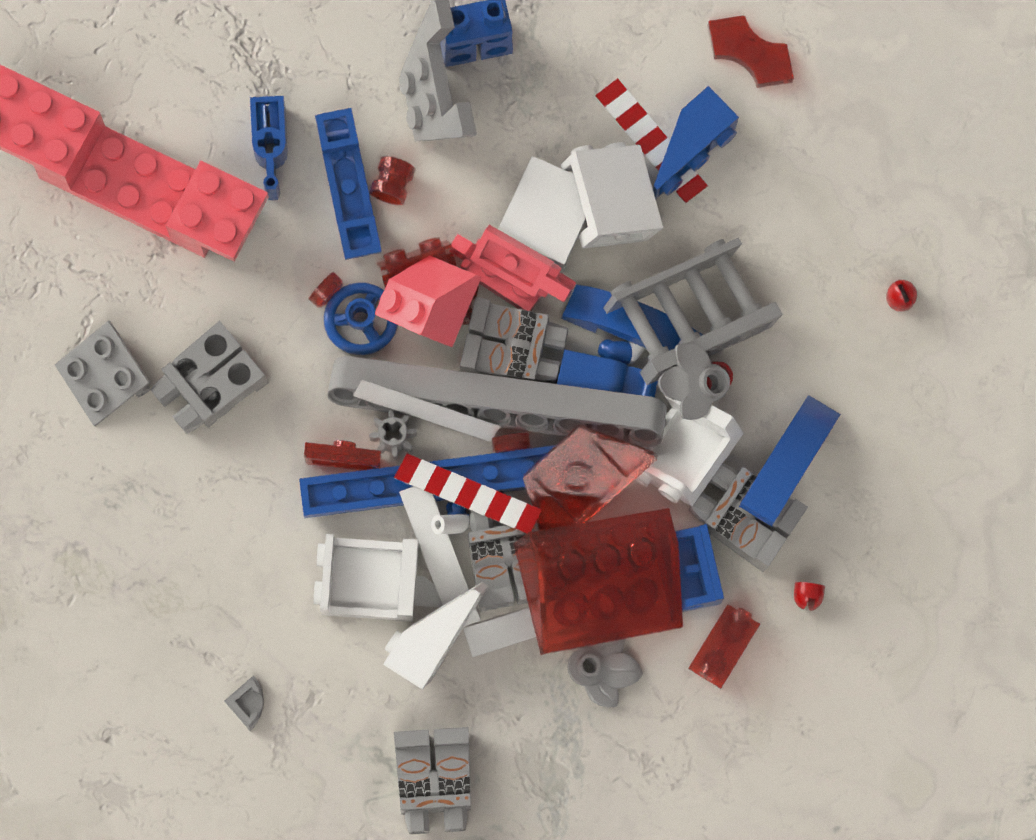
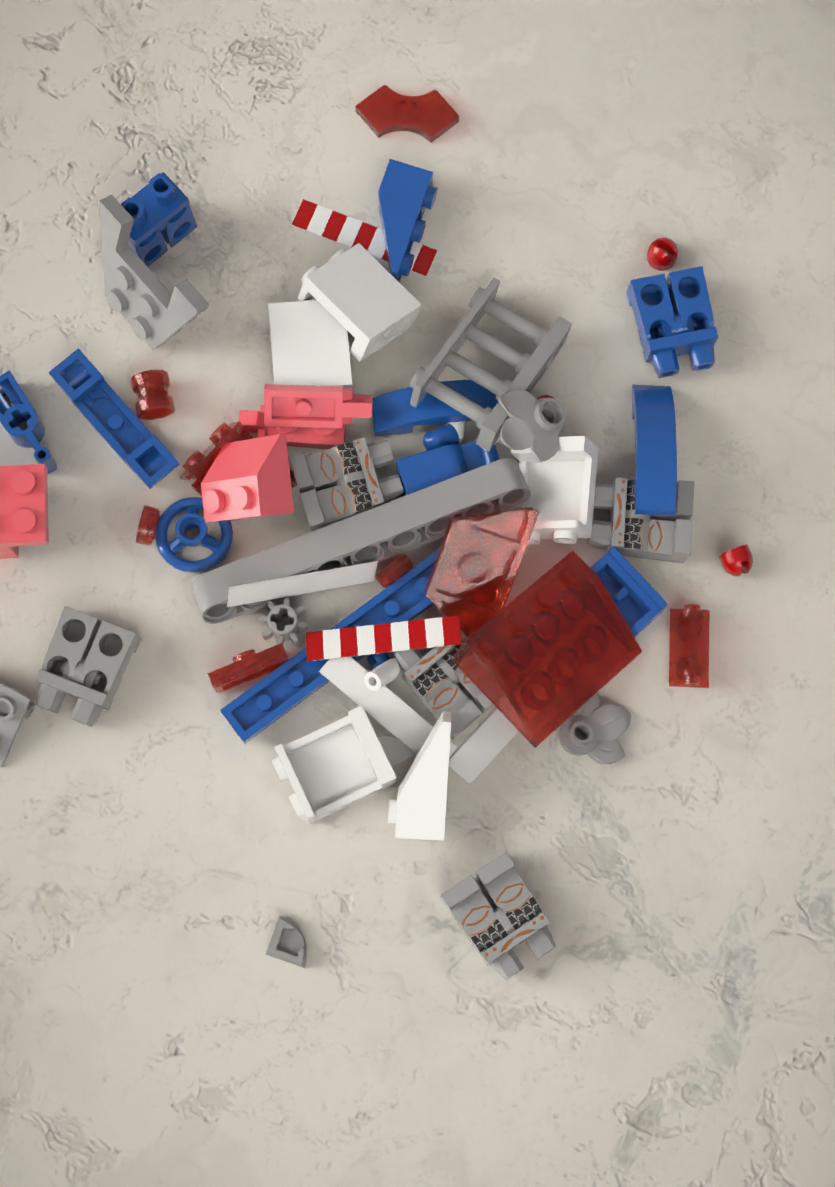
camera: 25 degrees left, 0 degrees up
none -> blue hips [626,266,718,378]

